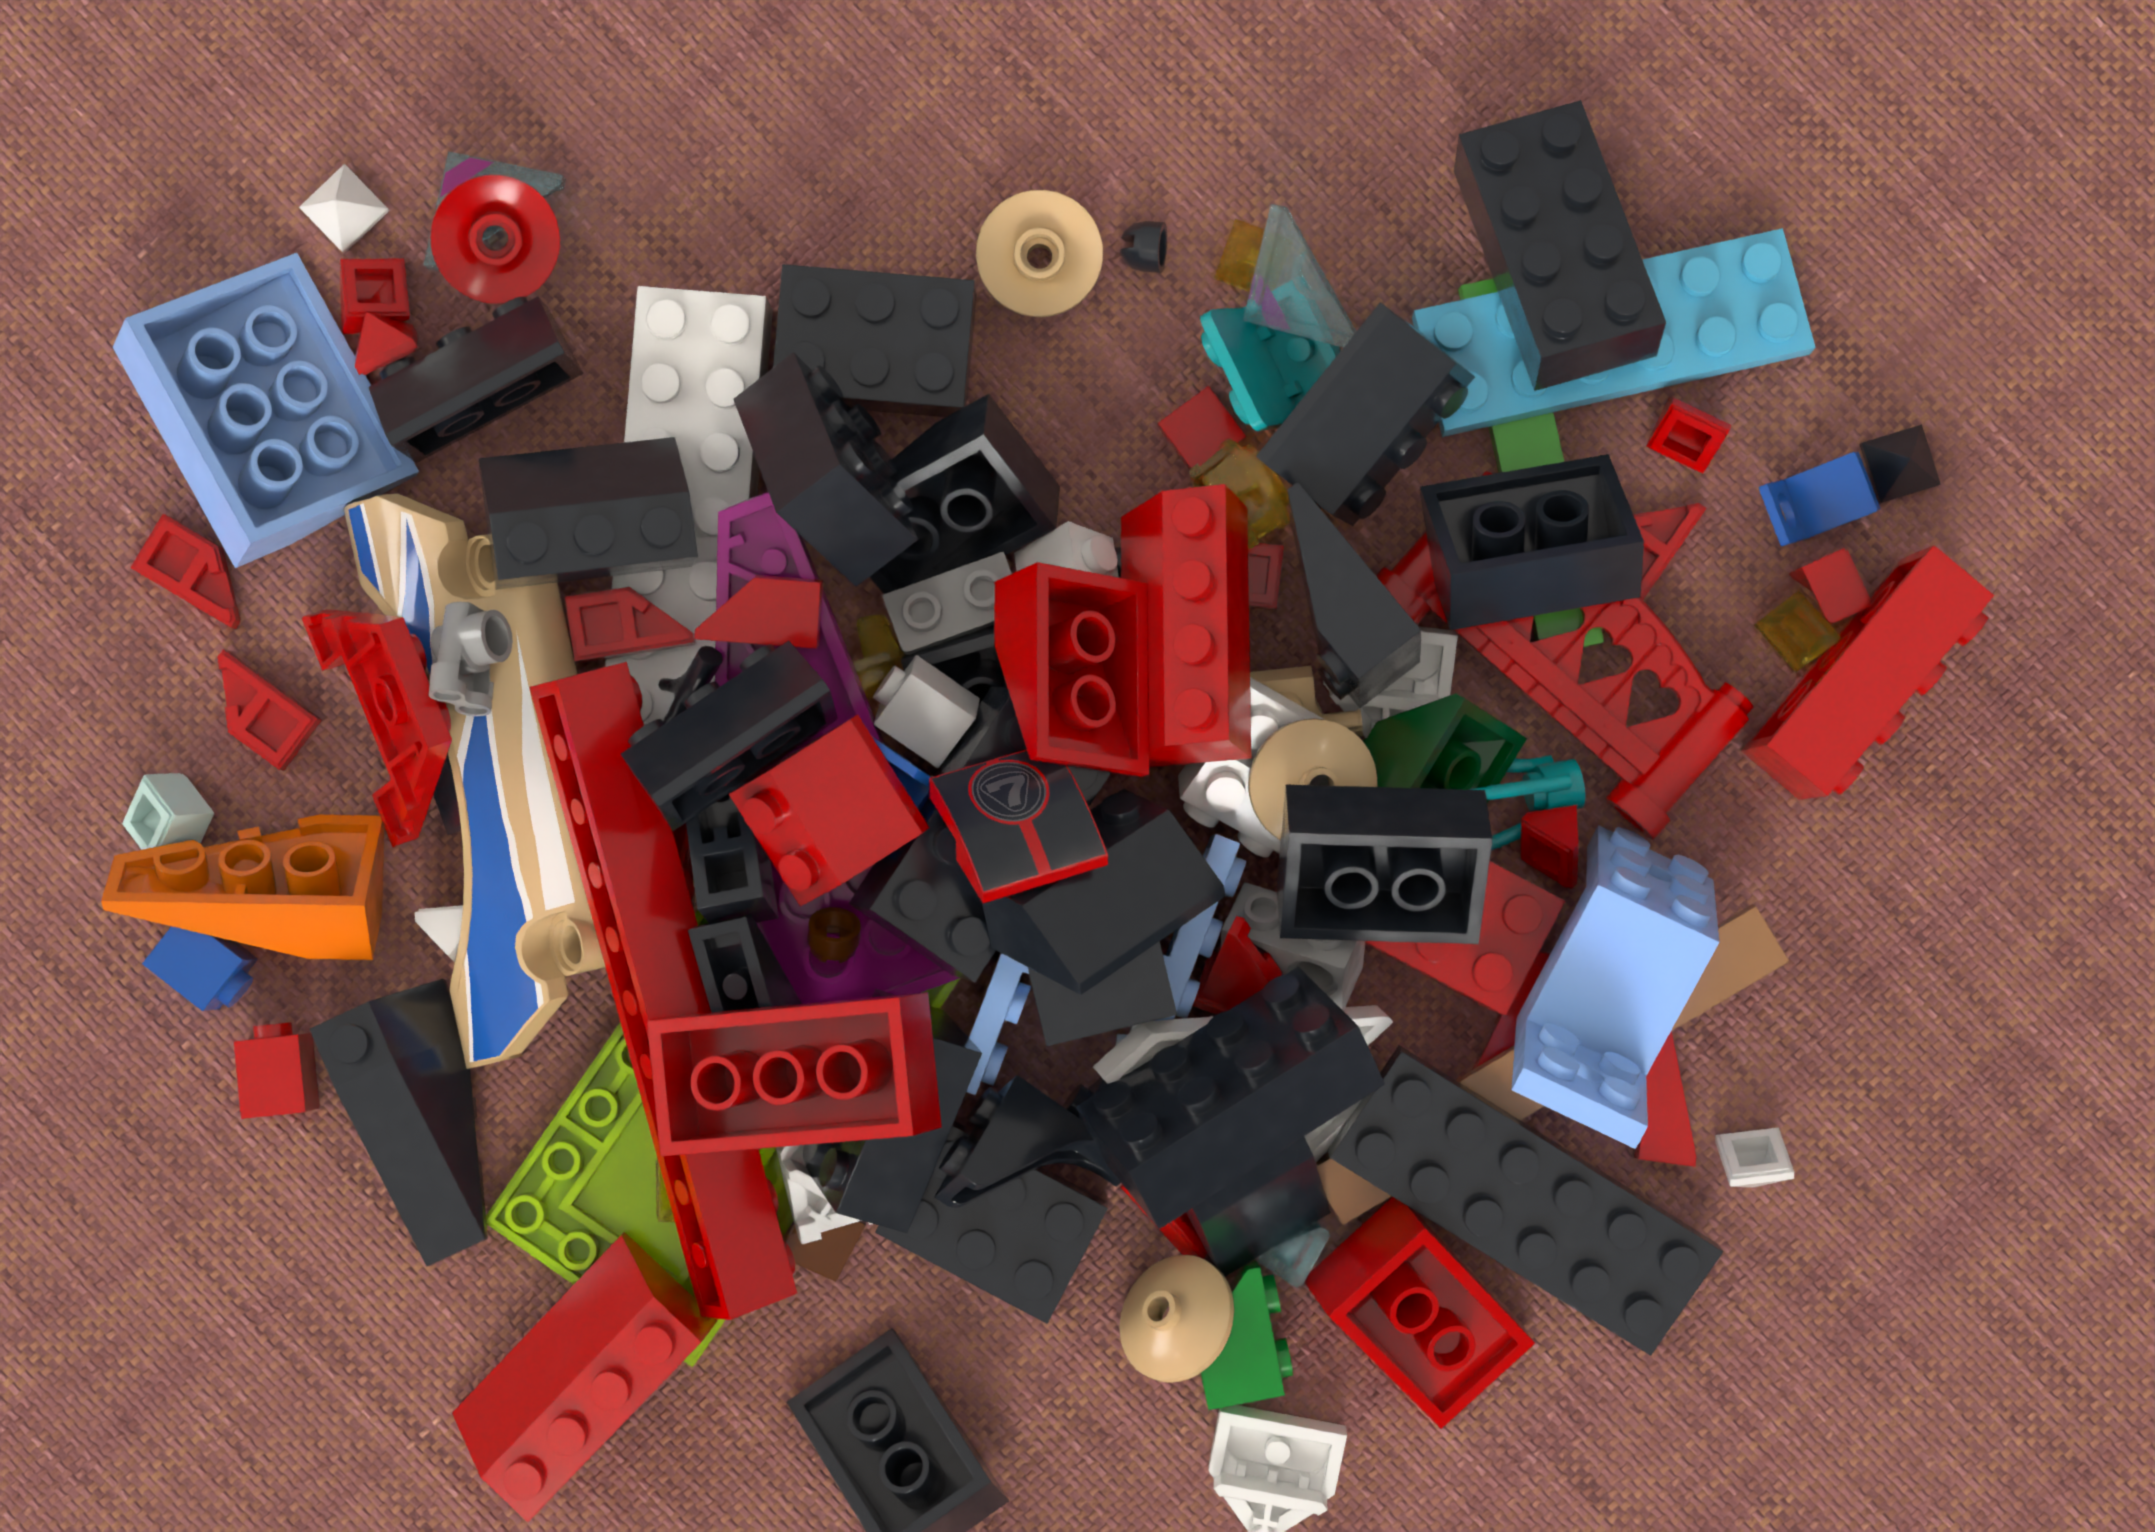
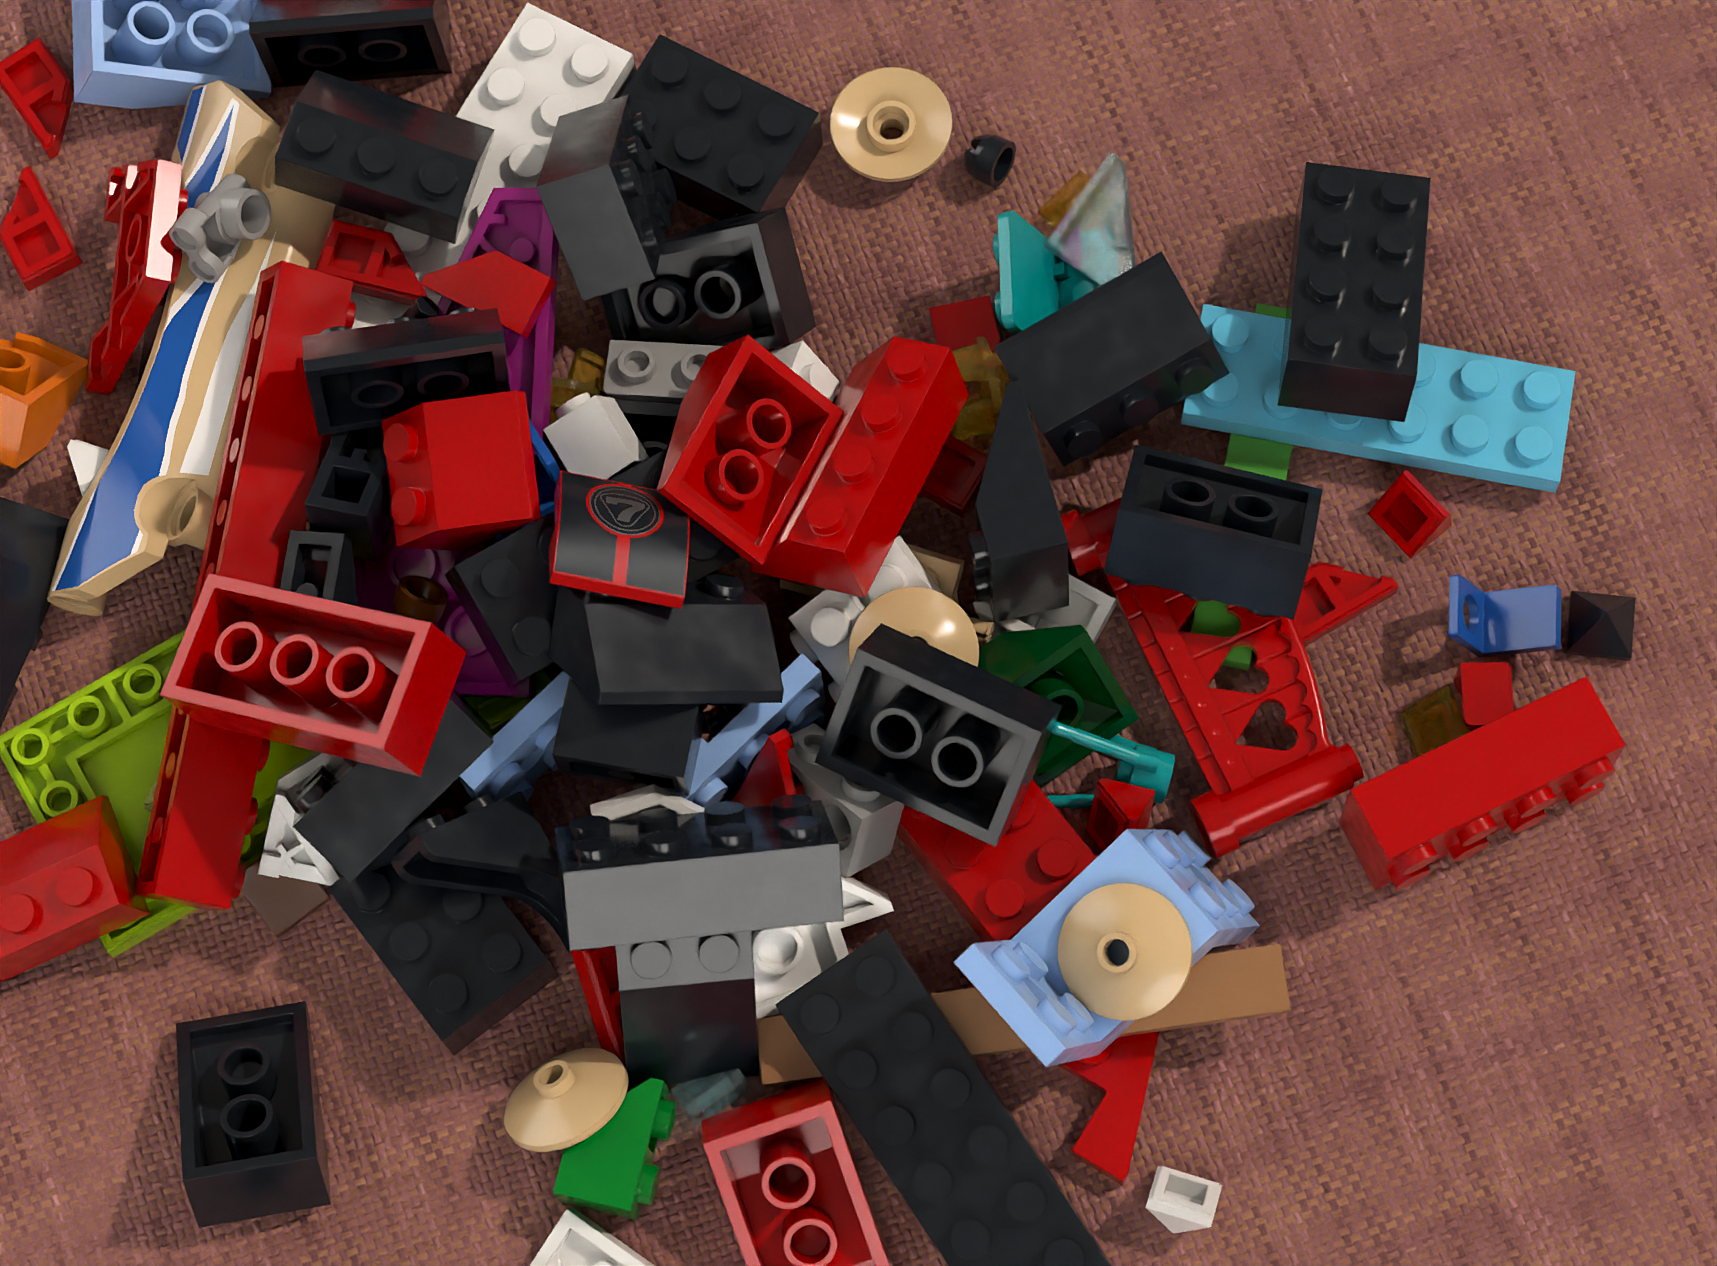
camera: 35 degrees right, 15 degrees down
none -> tan dish [1058,883,1193,1020]

